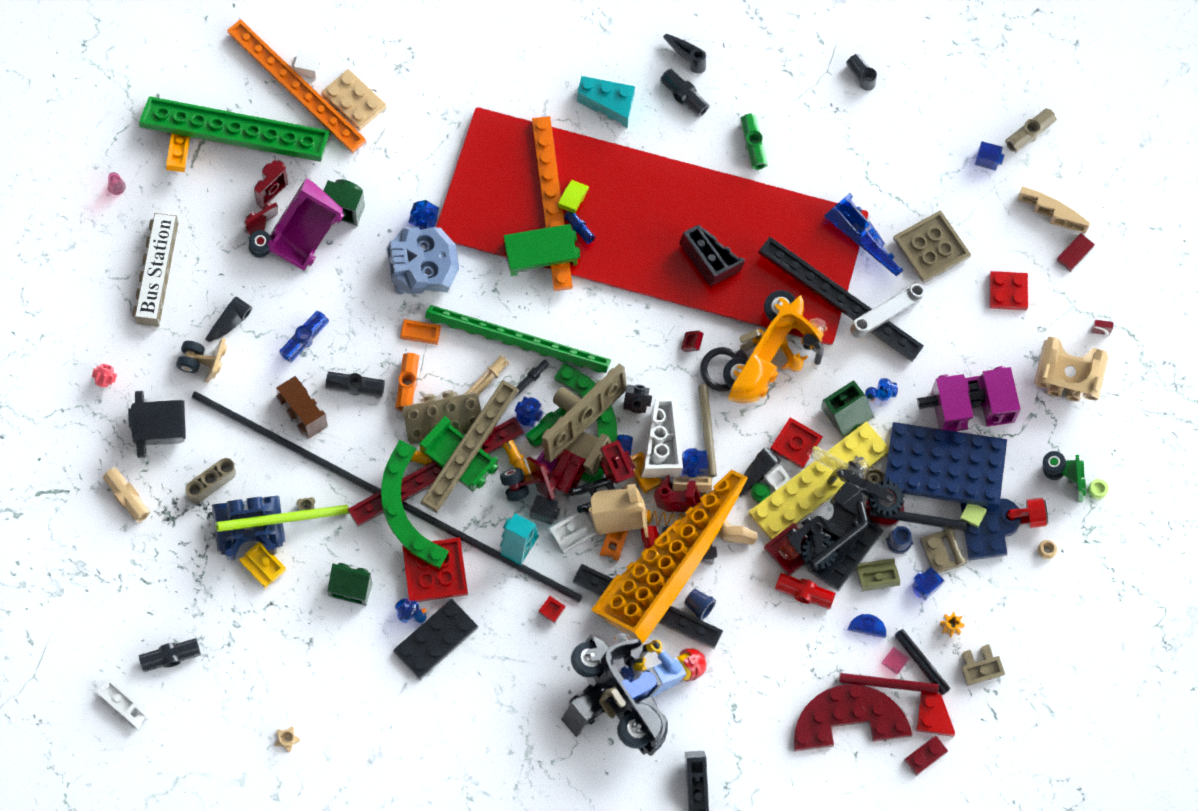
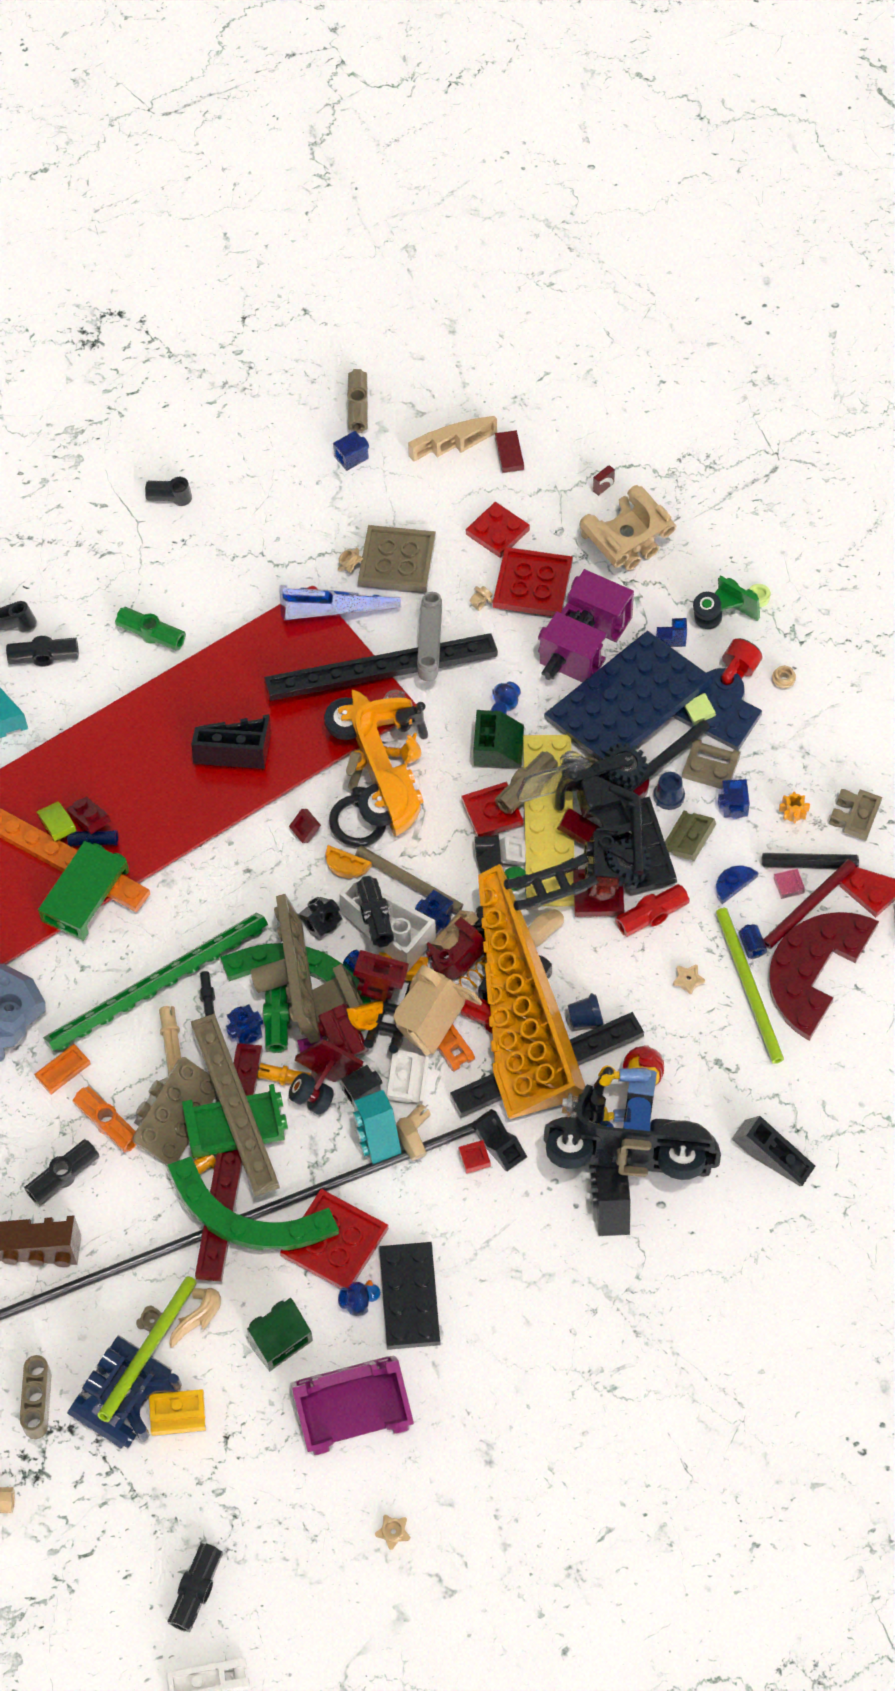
camera: 45 degrees left, 10 degrees down
none -> dark red plate [66,796,111,834]
none -> tan piece [169,1288,221,1348]
none -> magenta windscreen [290,1355,414,1455]
none -> light orange plate [325,845,372,879]
none -> tan plate [337,548,363,573]
none -> light orange plate [347,1001,383,1030]
none -> black piece [356,876,394,948]
none -> tan arm [396,1104,431,1161]
none -> tan plate [469,586,493,611]
none -> black slope [471,1109,527,1171]
none -> red plate [493,547,573,616]
none -> dark tan piece [495,751,558,814]
none -> black piece [504,853,599,911]
none -> dark red tile [557,808,600,846]
none -> clear blue piece [656,618,687,647]
none -> tan plate [673,964,705,994]
none -> lime piece [716,907,784,1064]
none -> clear blue piece [738,924,767,959]

